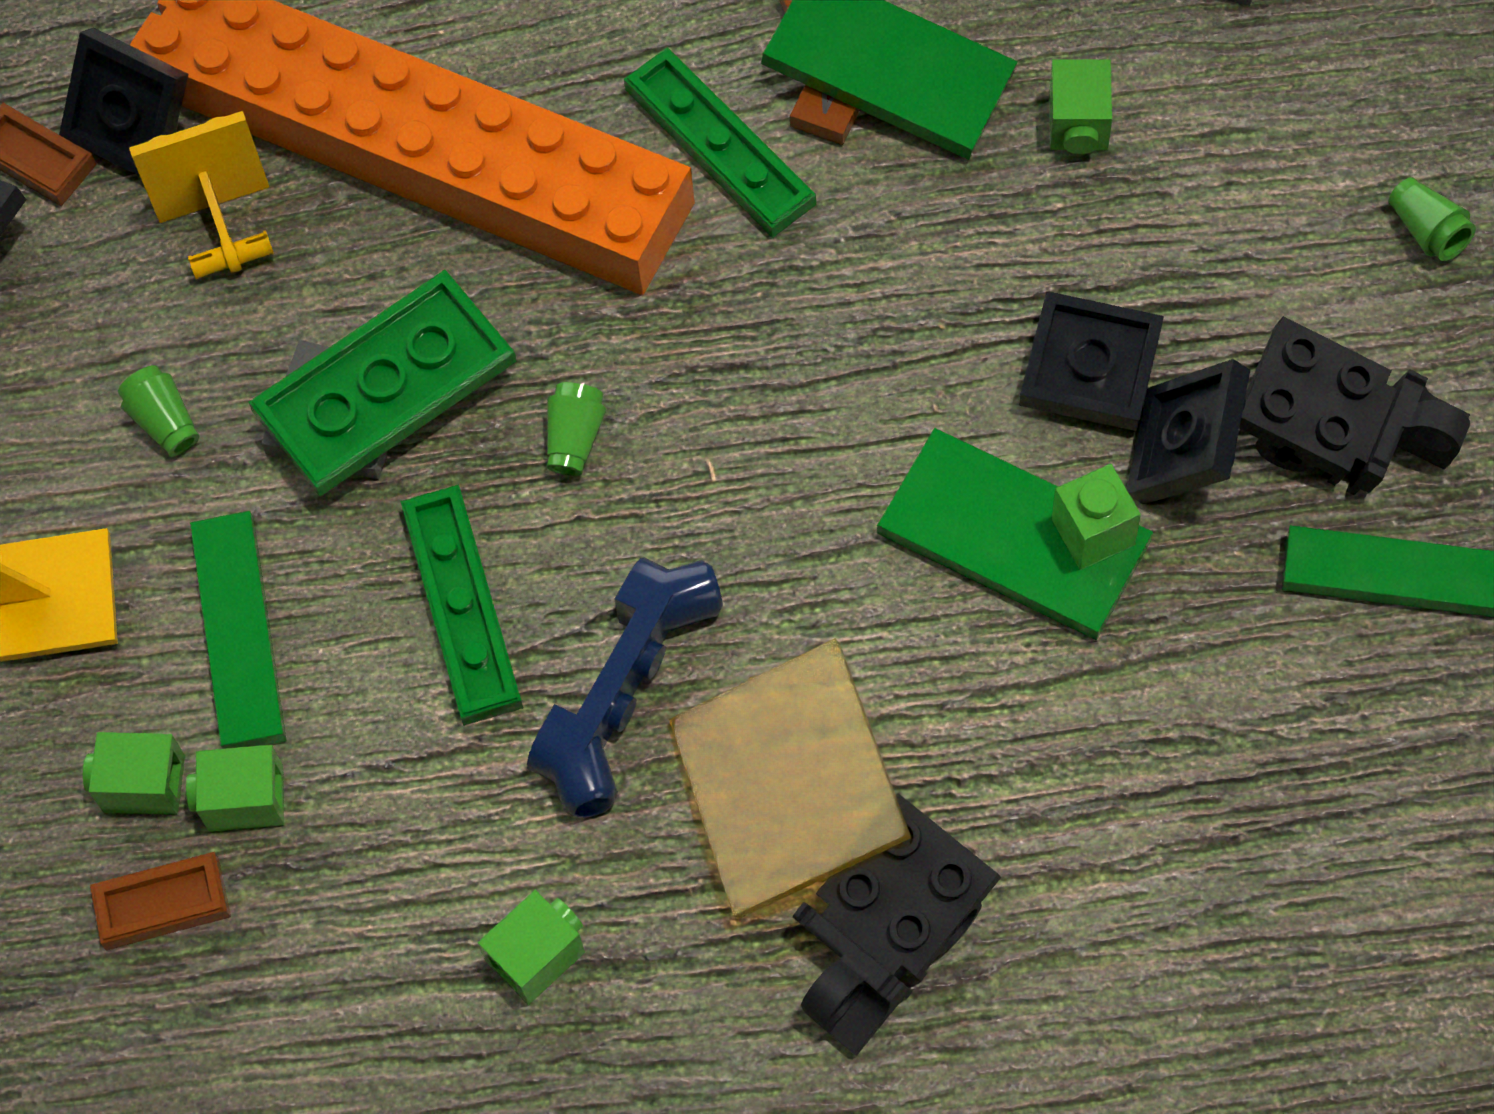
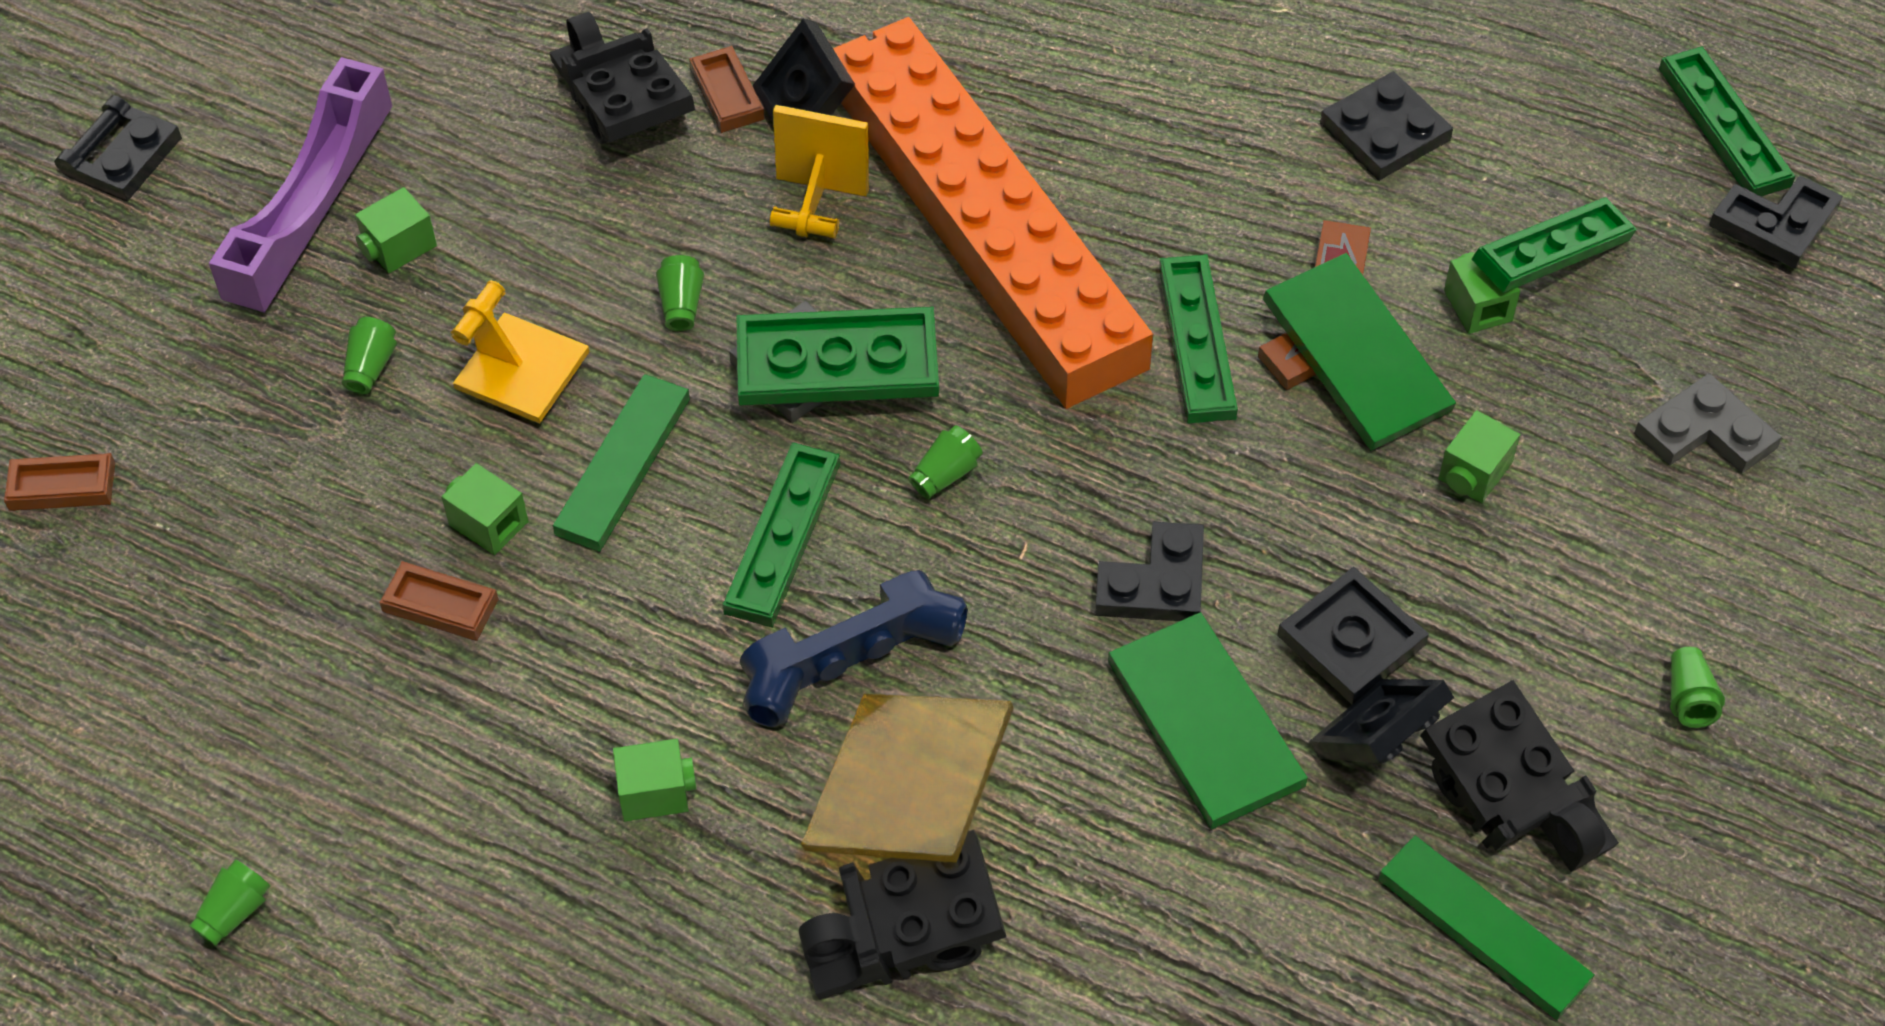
camera: 30 degrees right, 10 degrees down
bright green brick [186,745,284,832] -> none
bright green brick [1051,463,1141,570] -> none
none -> black plate [1095,521,1204,621]

